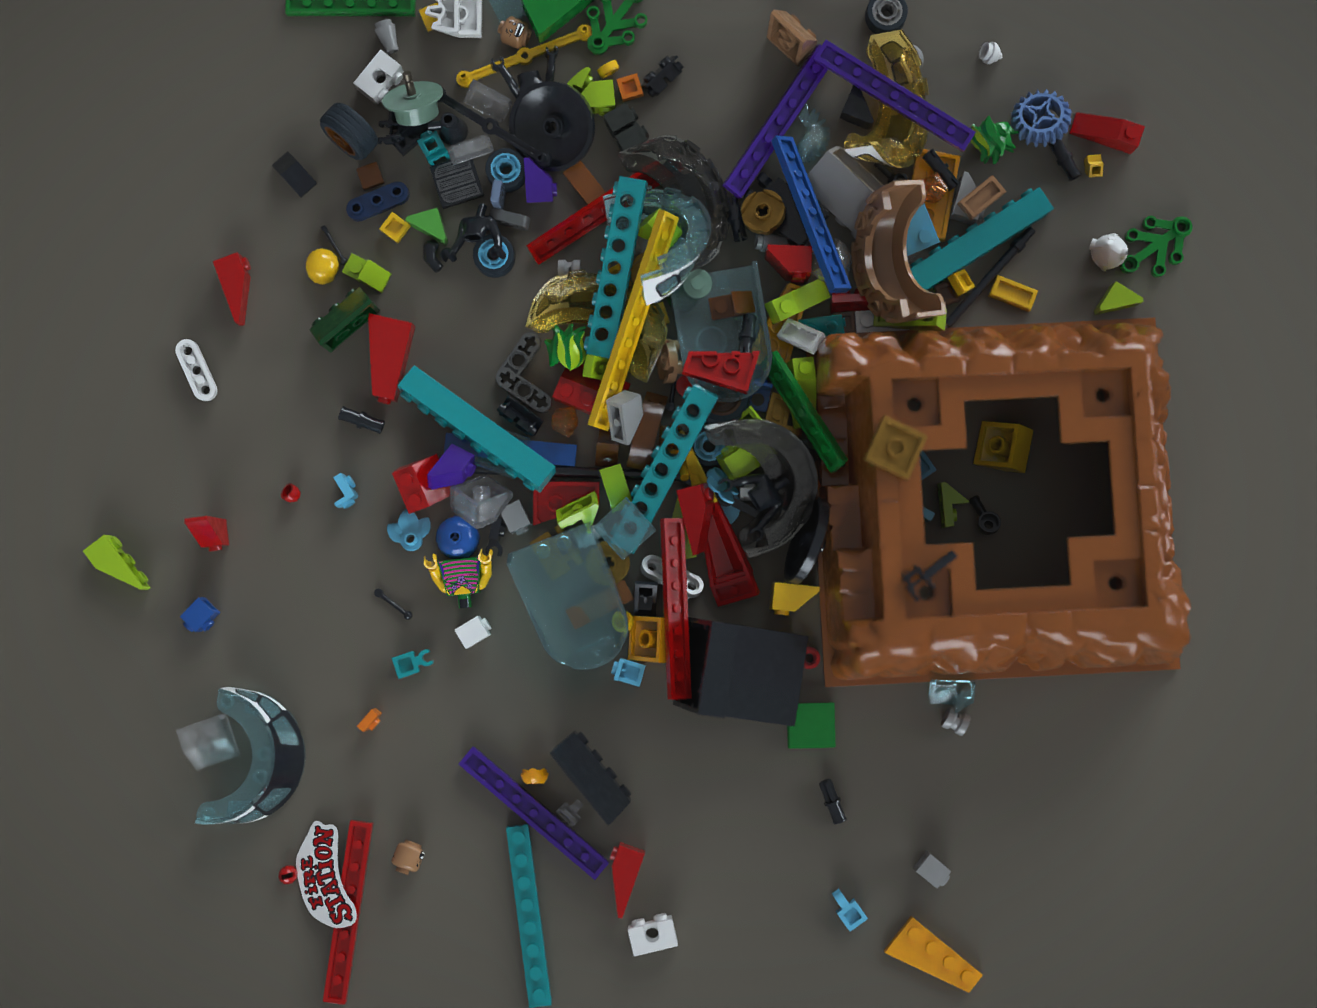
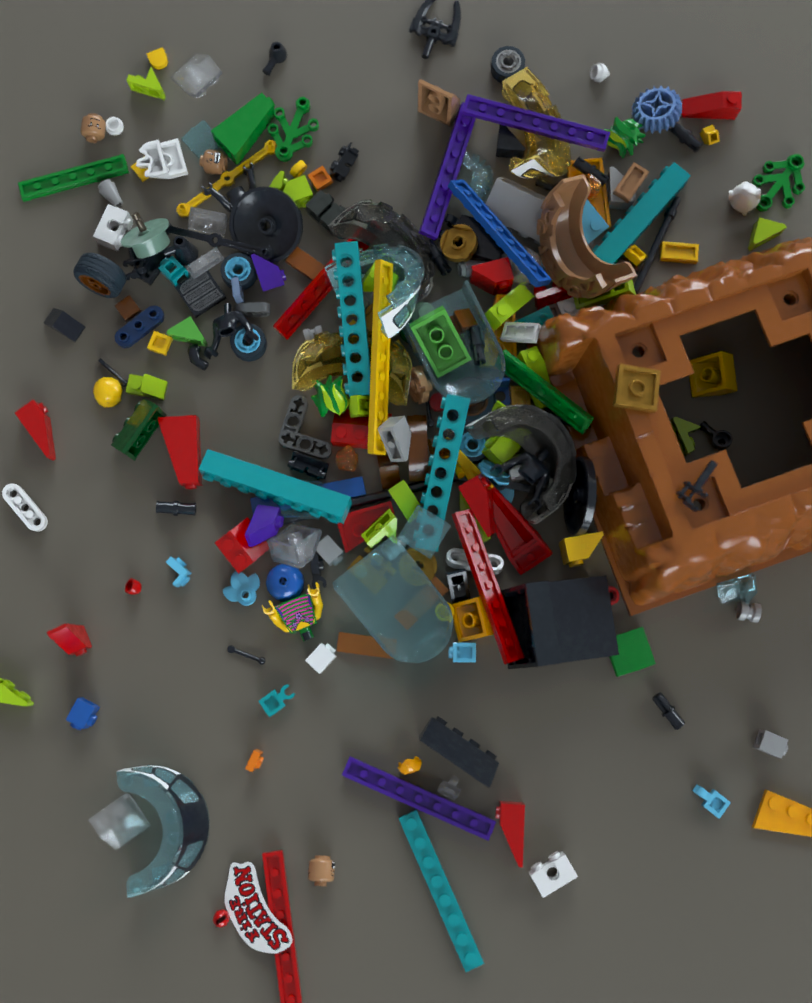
camera: 20 degrees left, 5 degrees down
red wing [682,351,760,394] -> none
none -> dark orange tile [336,632,397,659]
none -> bright green slope [409,305,472,378]

